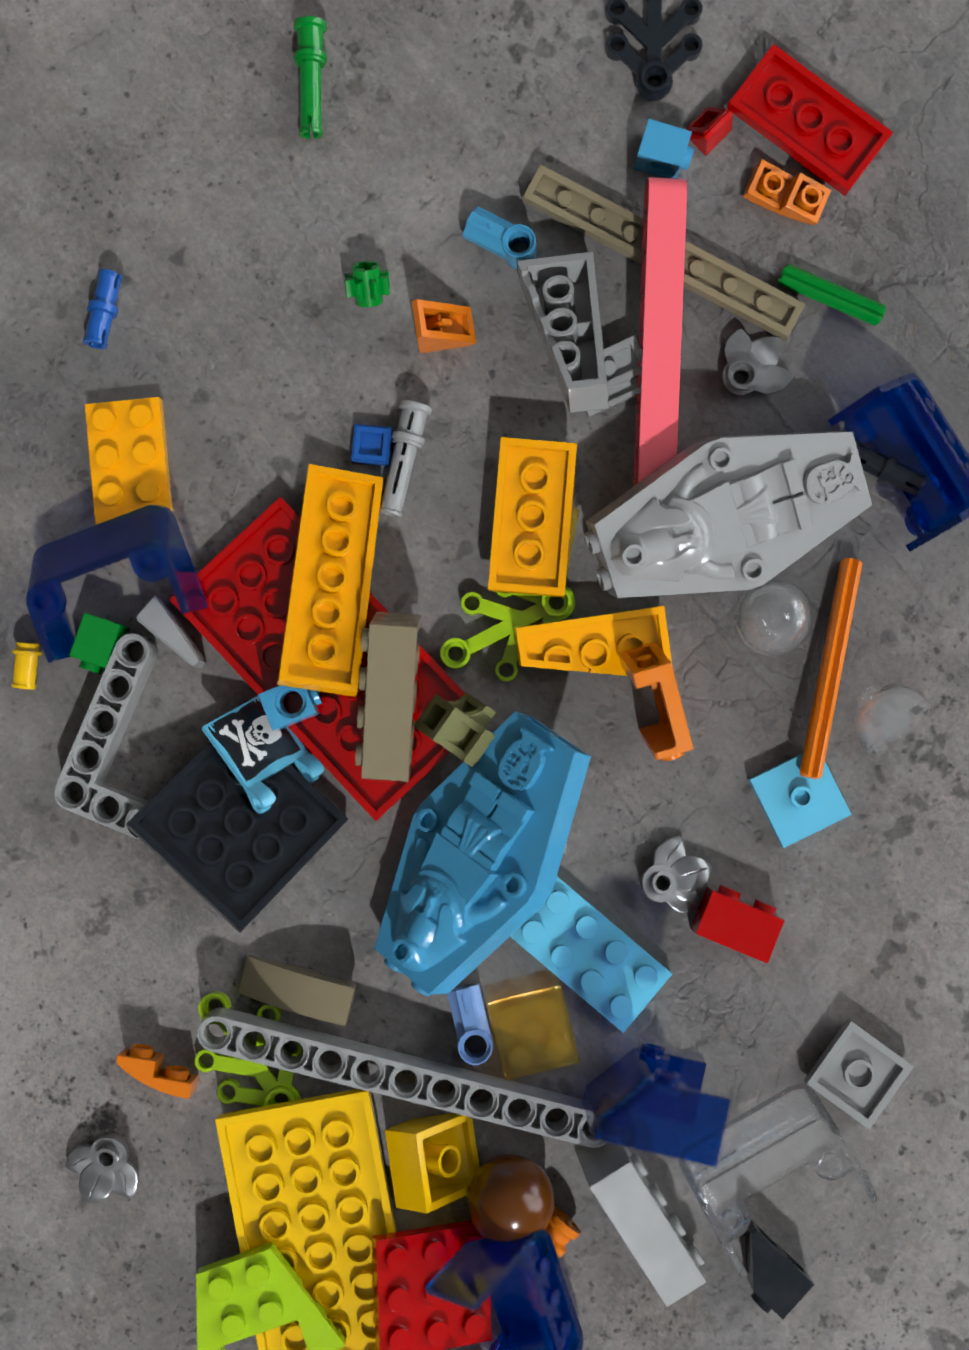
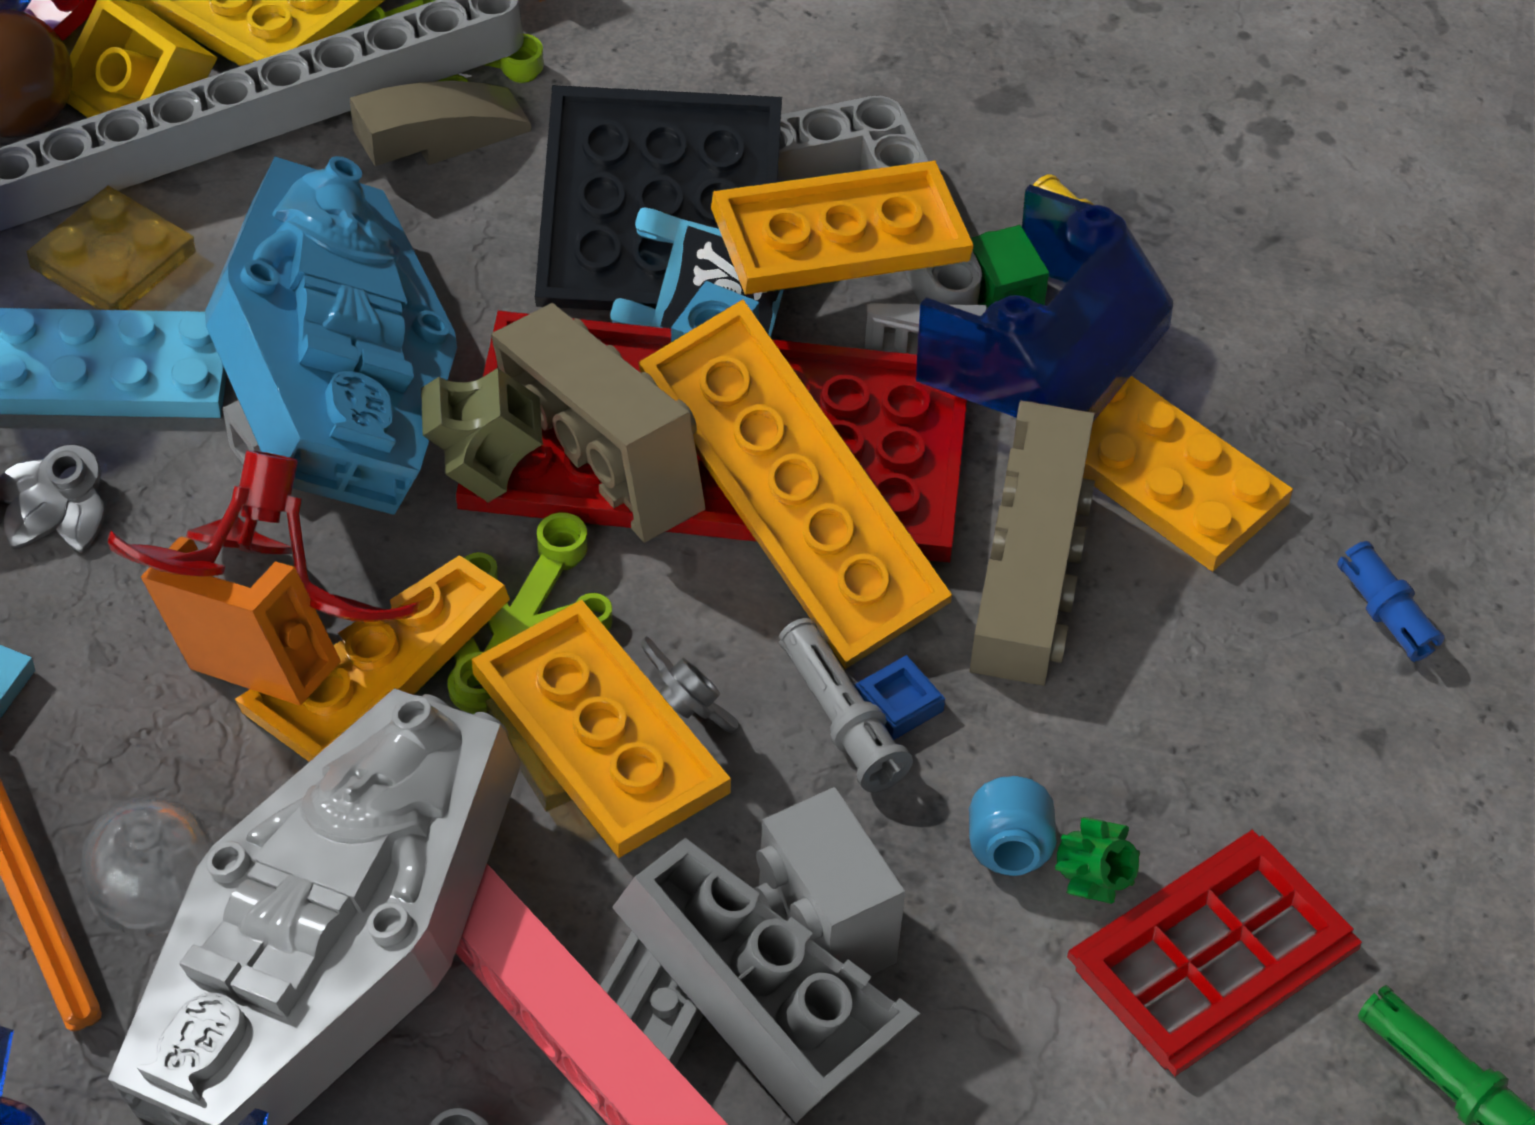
camera: 135 degrees right, 35 degrees down
orange slope [411,299,477,353] -> none
medium blue piece [447,983,494,1065] -> none
dark azure piece [462,206,537,270] -> none
none -> red plant [108,450,419,622]
none -> flat silver plate [641,636,738,733]
none -> light orange plate [711,161,974,295]
none -> light grey brick [755,787,905,975]
none -> dark tan wedge [969,400,1095,686]
none -> dark azure head [969,776,1057,876]
none -> red piece [1067,829,1362,1077]

